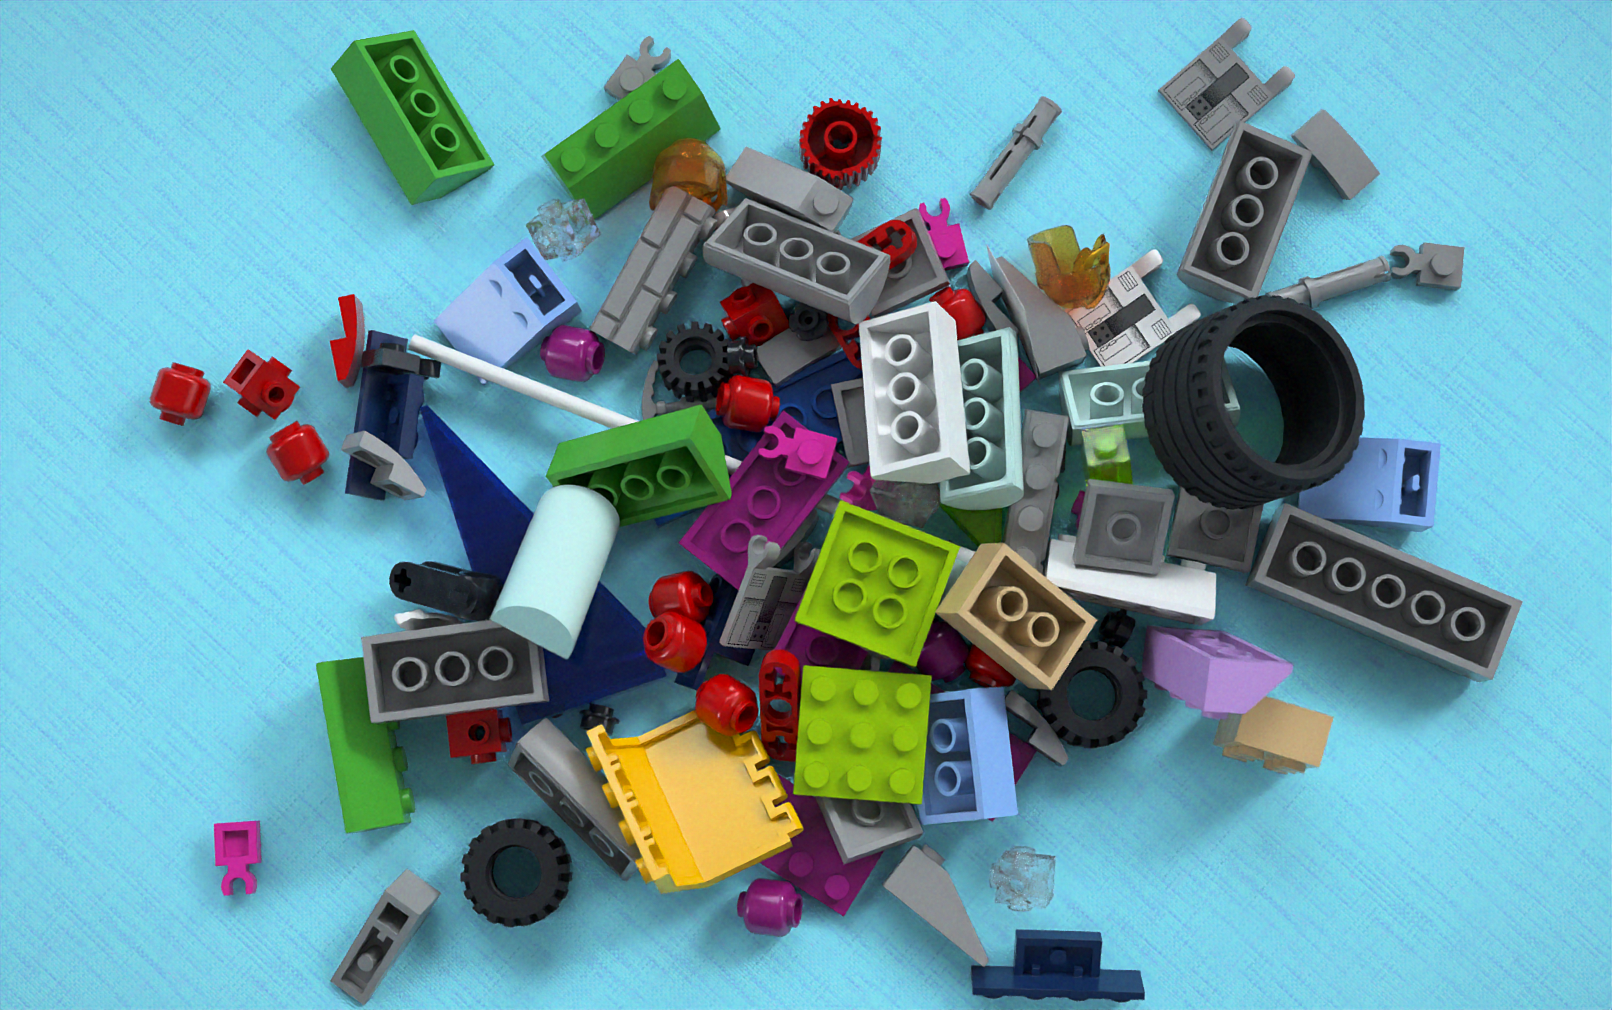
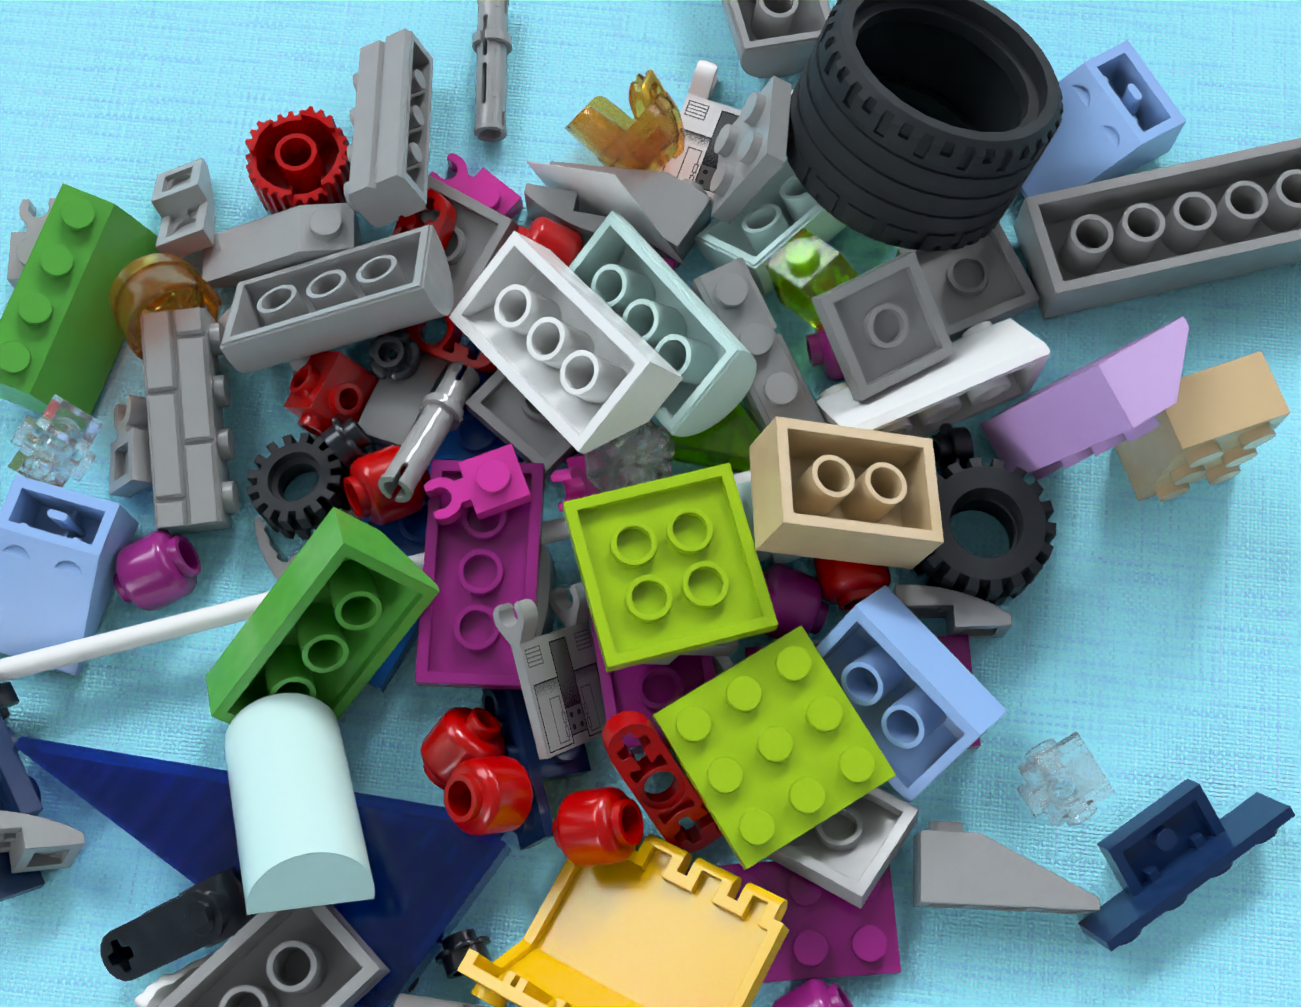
camera: 35 degrees left, 10 degrees down
none -> light grey plate [109,395,152,498]
none -> light grey slope [151,158,215,263]
none -> light grey brick [343,28,433,228]
none -> light grey pin [378,362,480,503]
none -> light grey plate [710,76,792,224]

